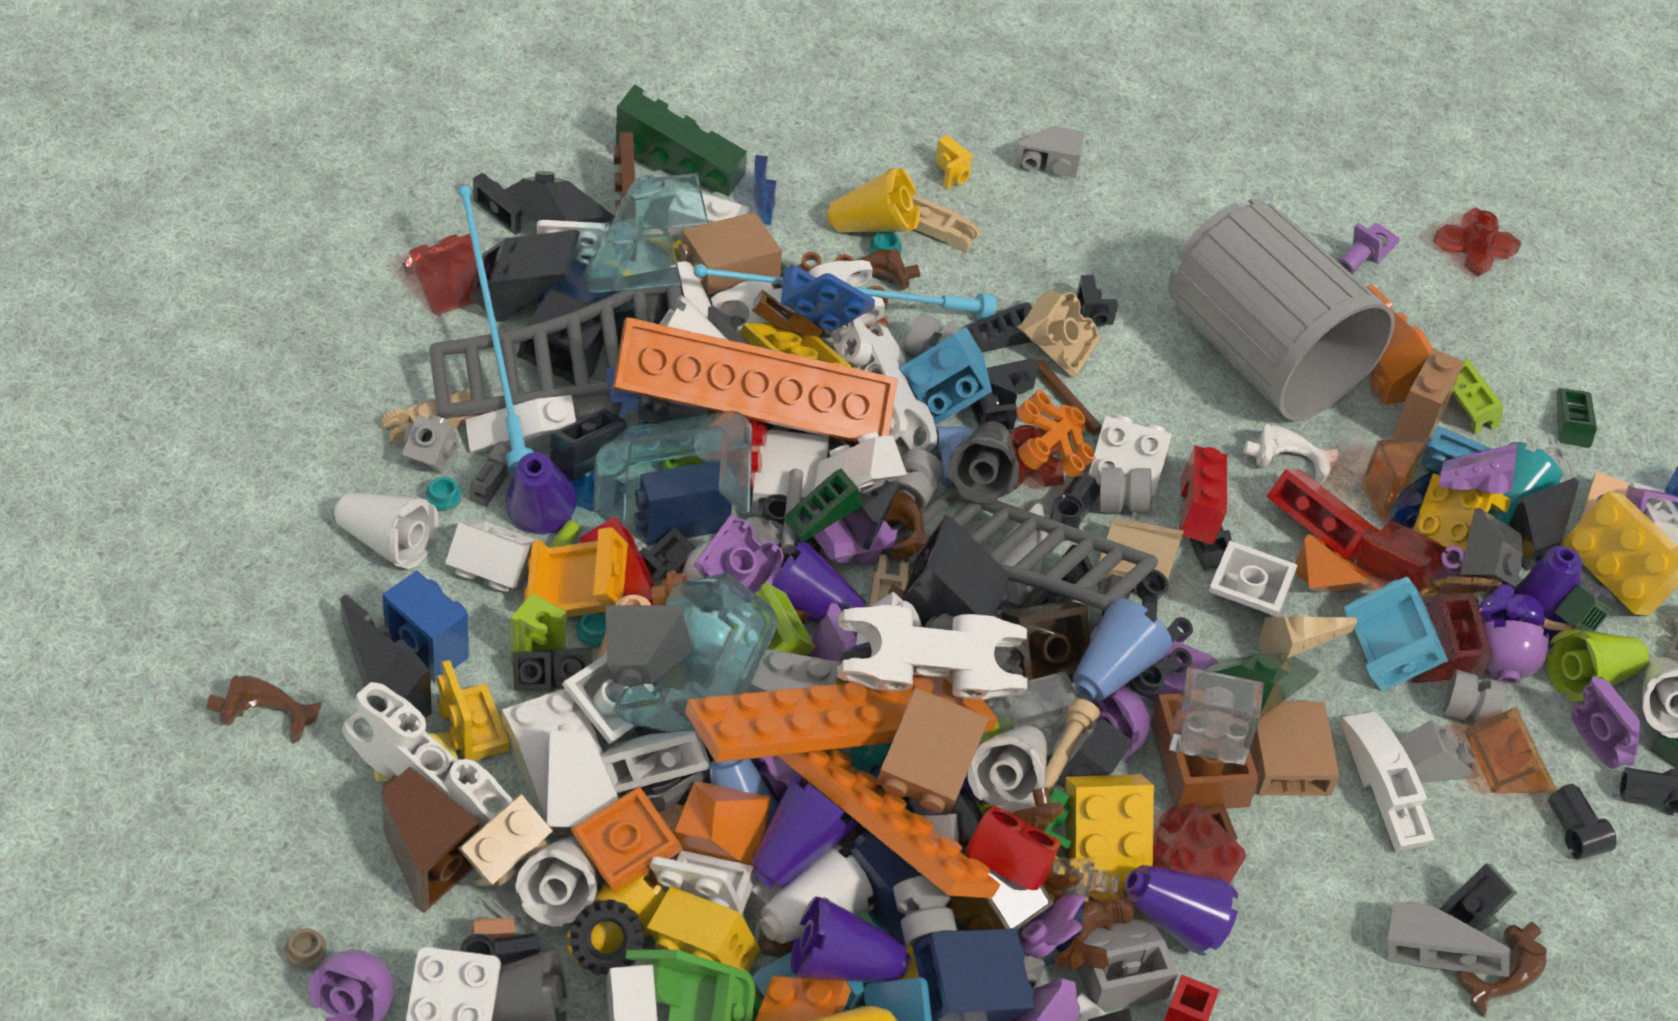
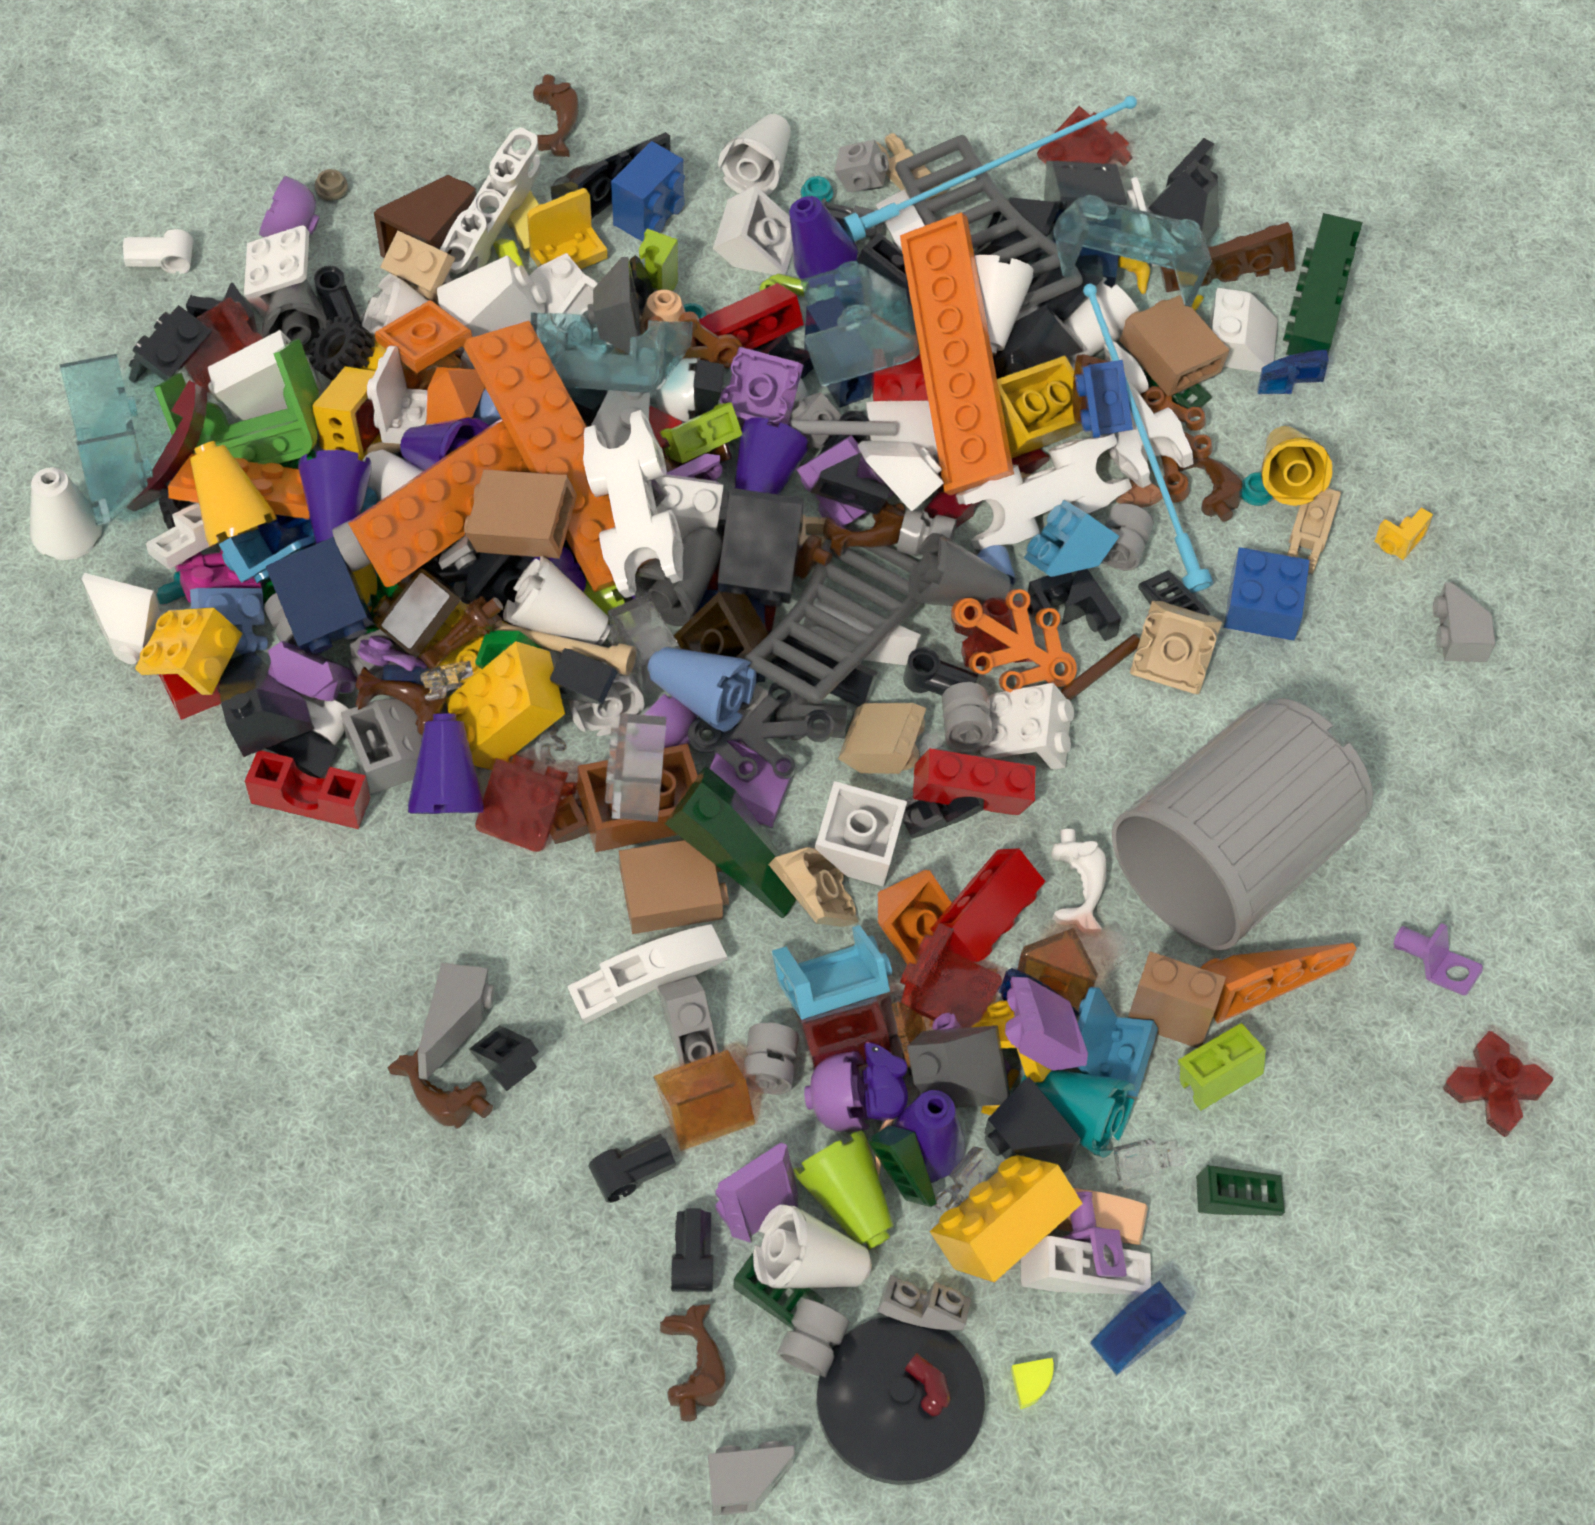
camera: 85 degrees right, 10 degrees up
nougat tile [471,917,515,939] -> none
light orange panel [524,527,628,617] -> none
dark green slope [783,468,864,542] -> none
red piece [964,806,1062,891] -> none
black bracket [1076,275,1118,327] -> none
none -> blue brick [1223,547,1310,641]

